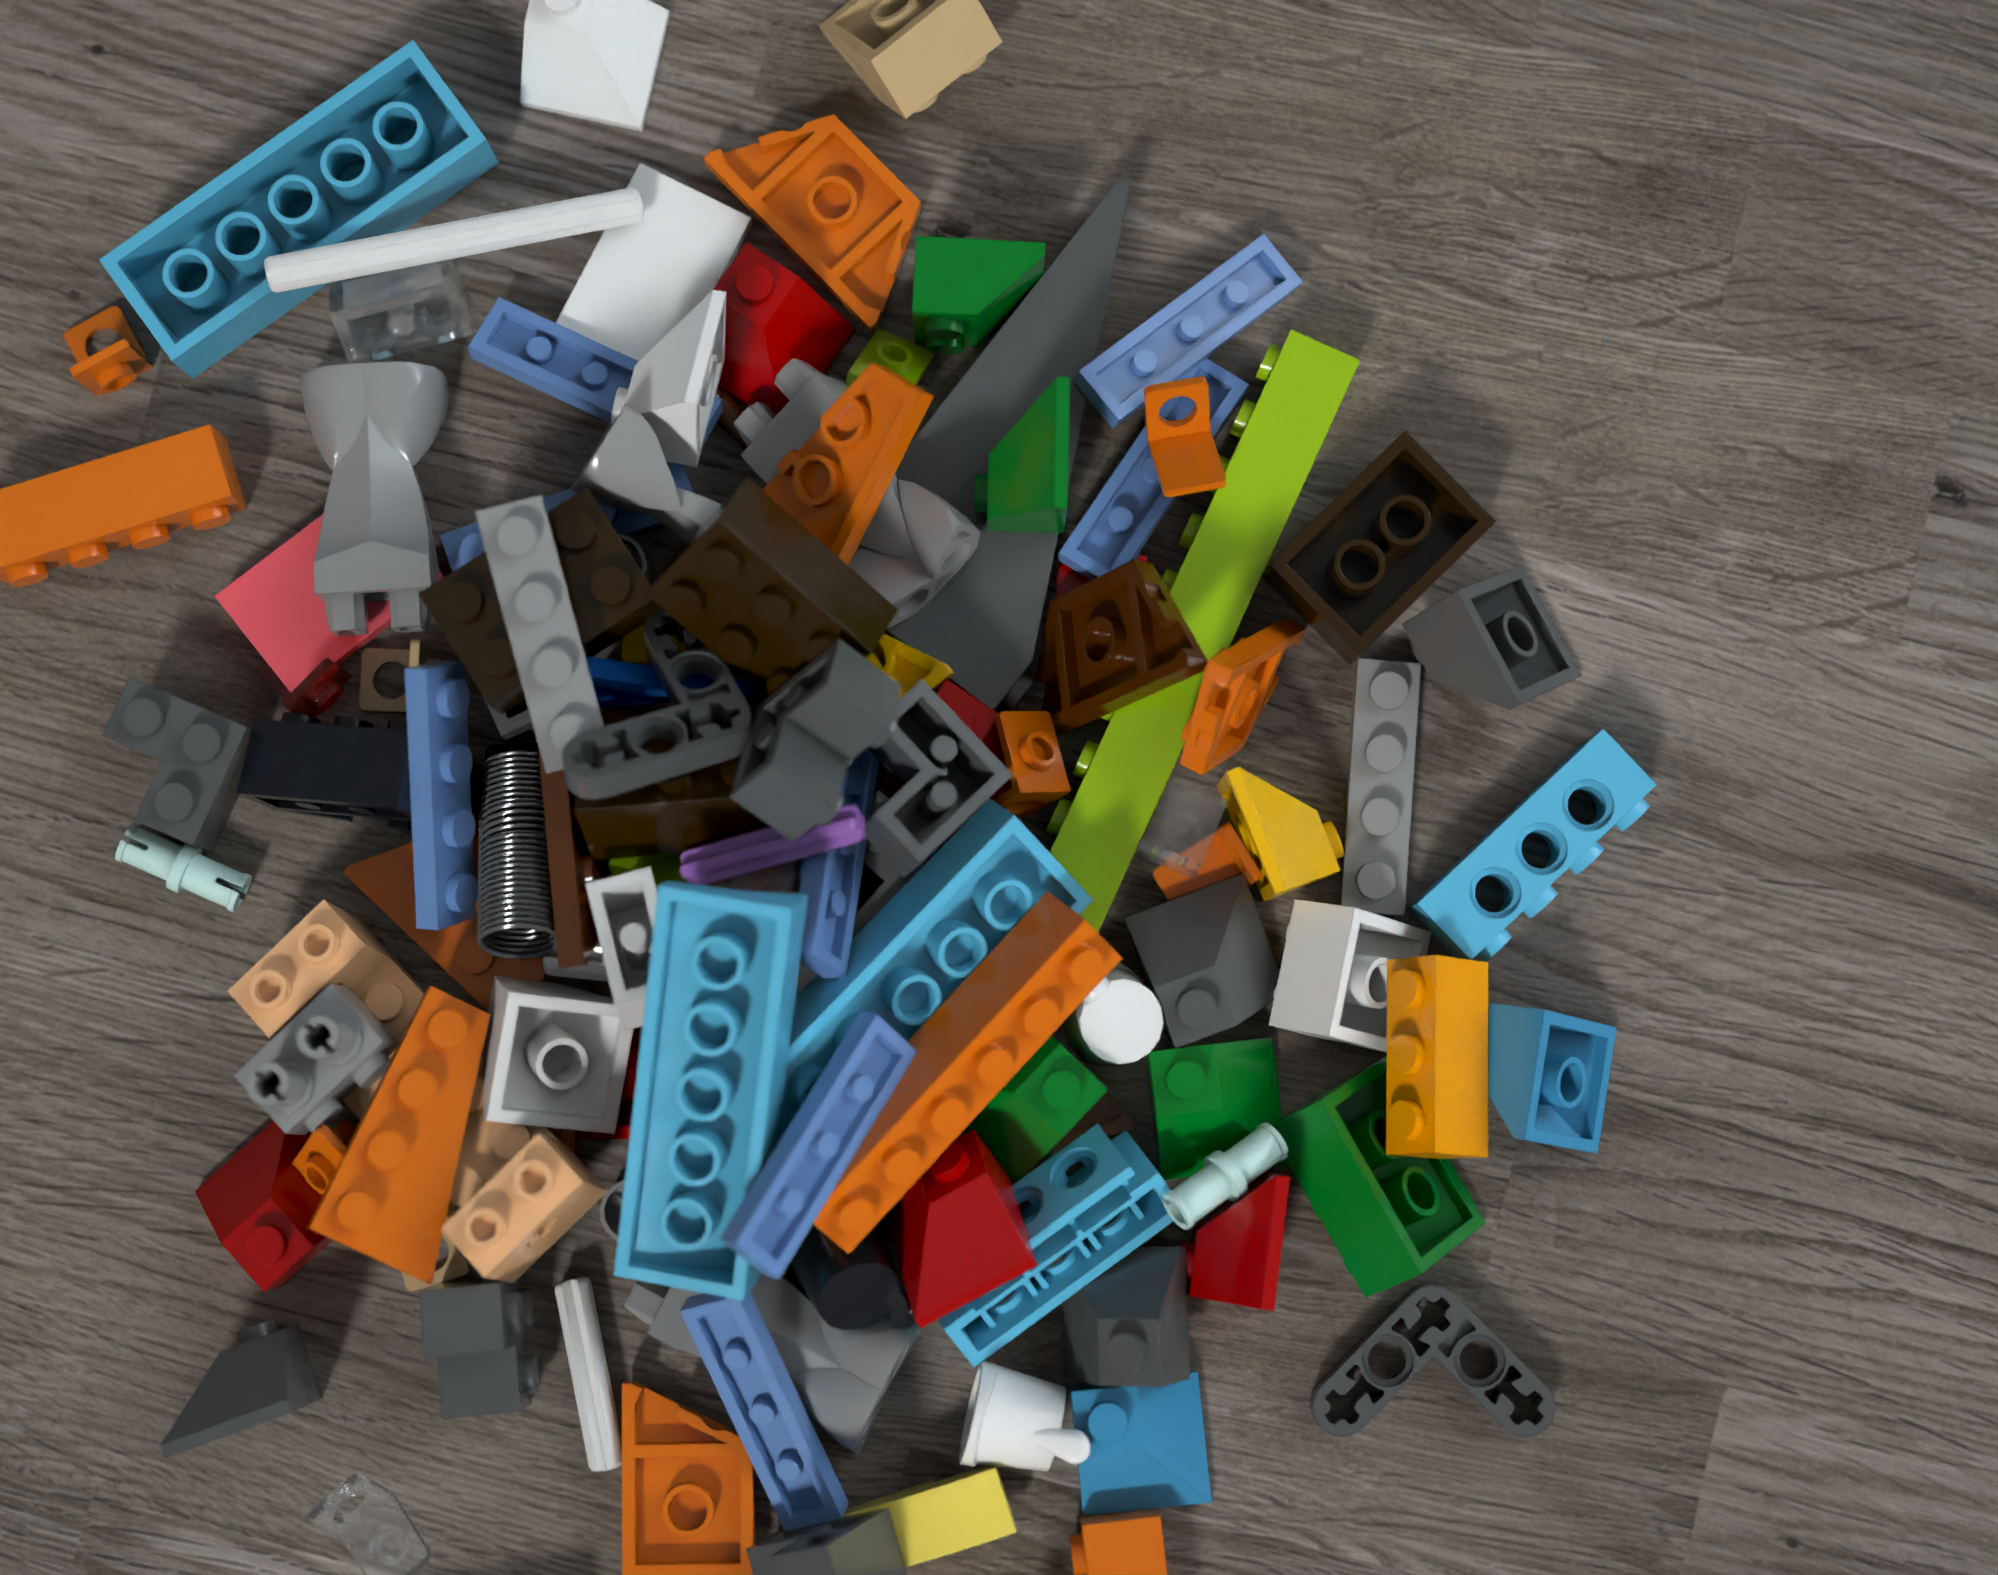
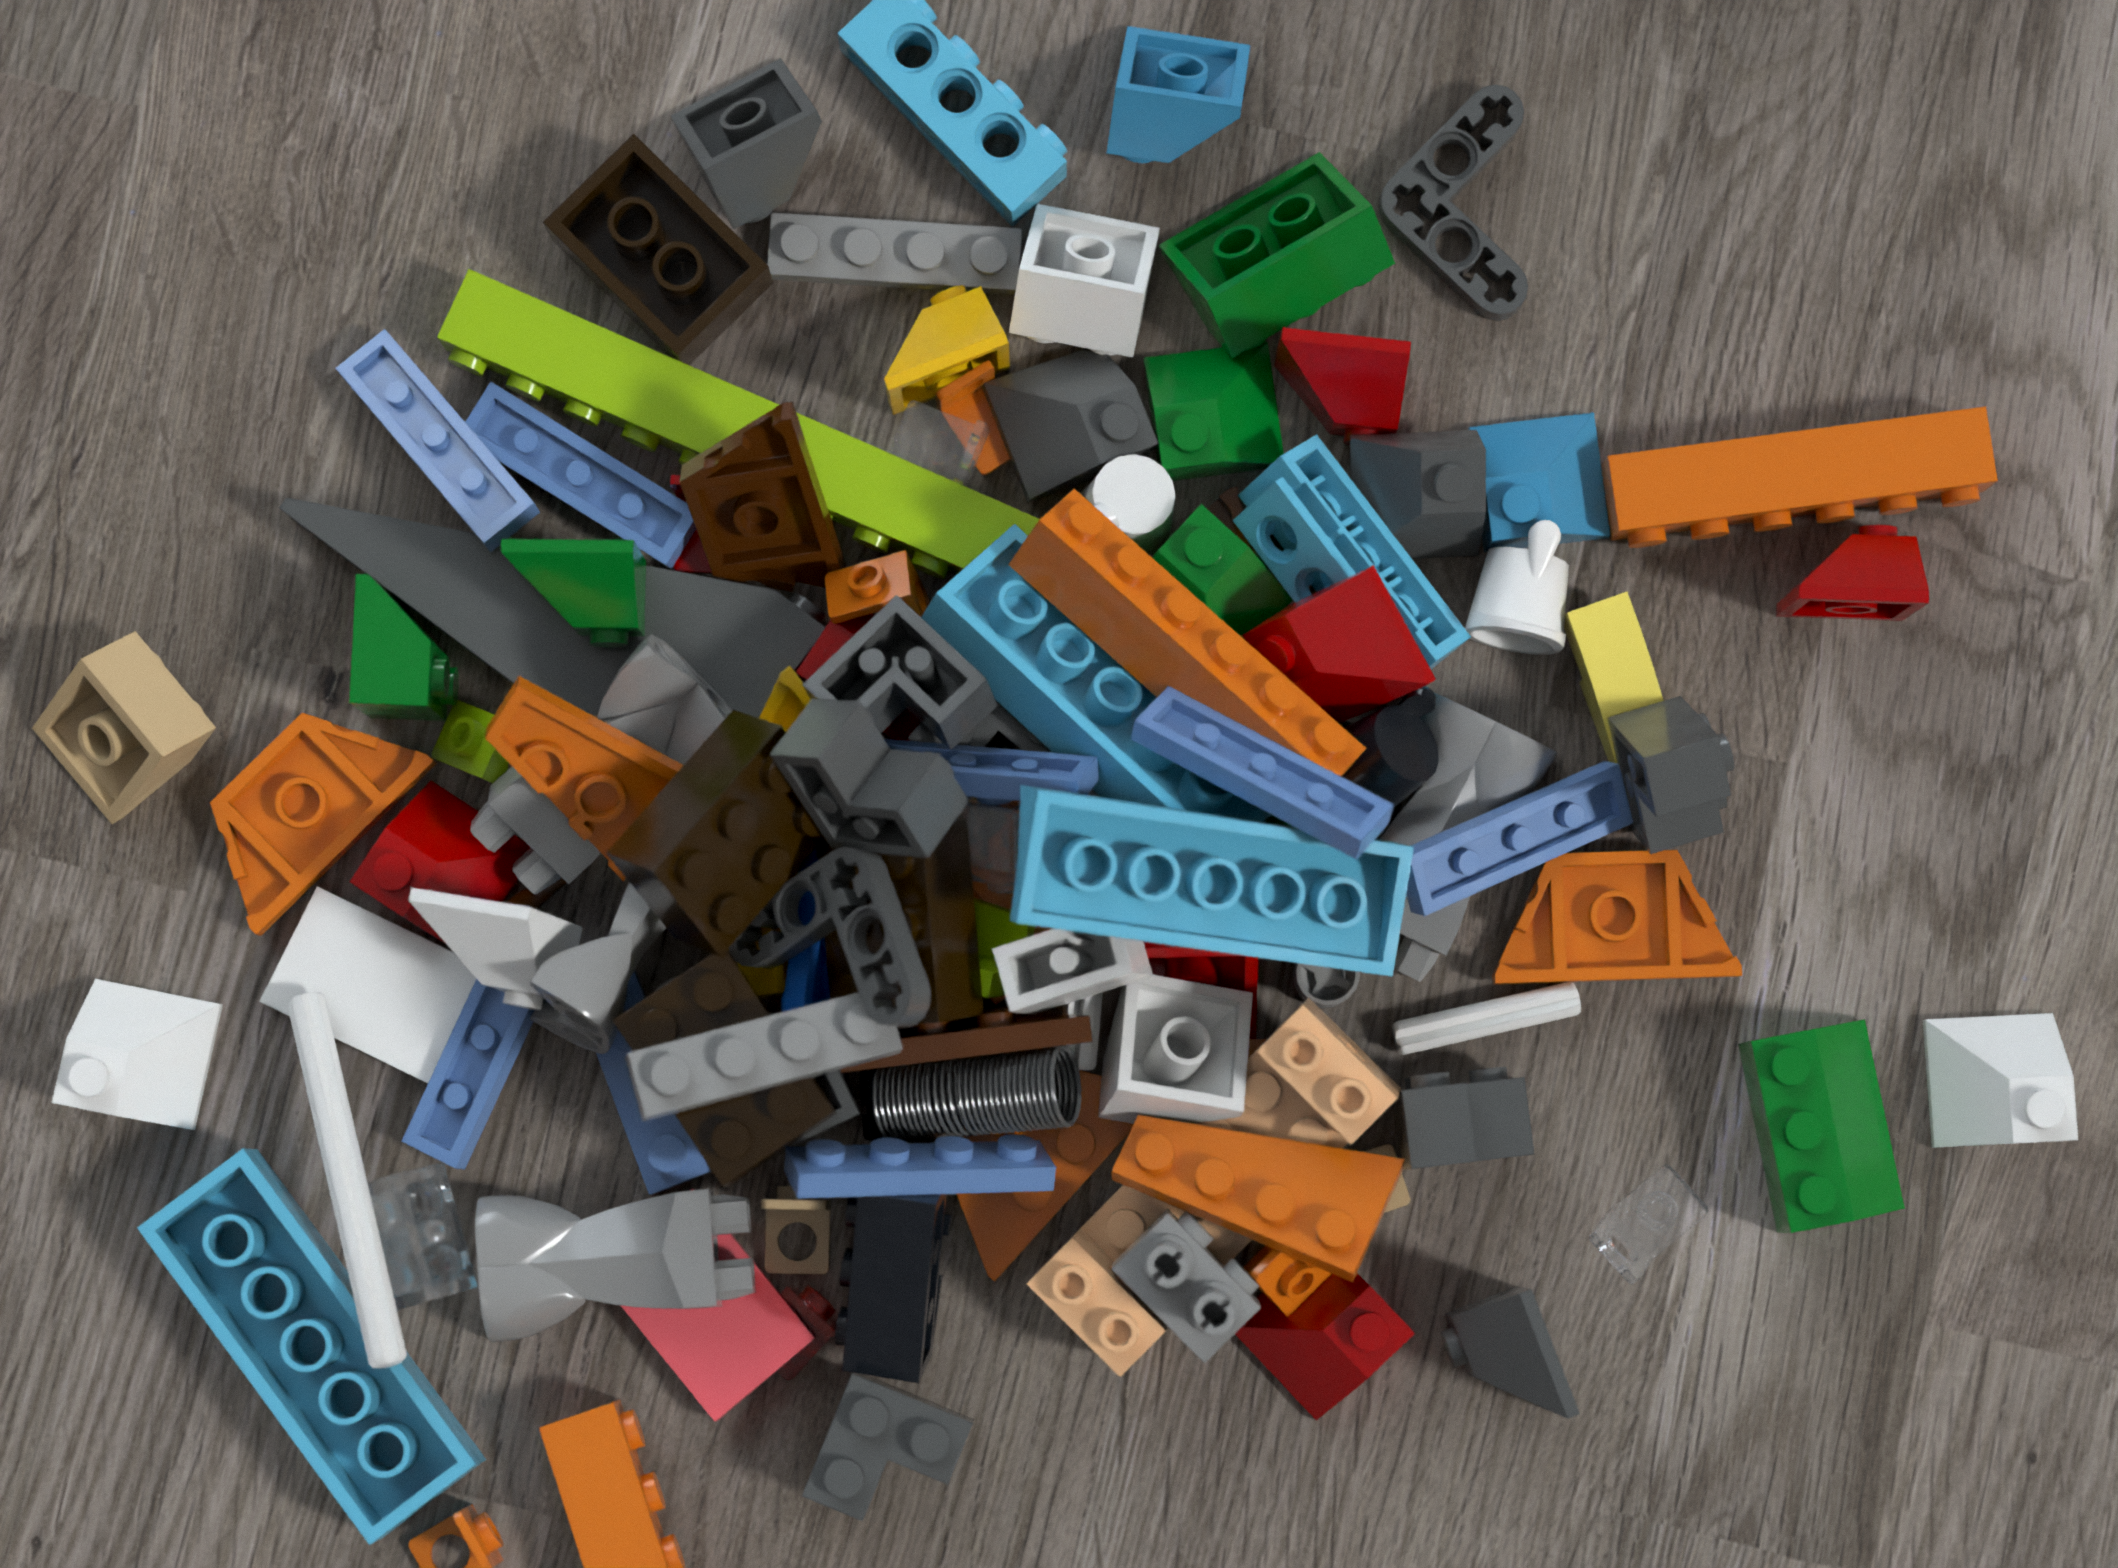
camera: 90 degrees left, 0 degrees up
light aqua pin [115,823,252,913] -> none
medium lavender axle [679,804,866,886] -> none
orange bracket [1143,376,1226,497] -> none
light aqua pin [1162,1122,1288,1230] -> none
orange wing [1179,617,1307,775] -> none
light orange brick [1386,955,1488,1159] -> none

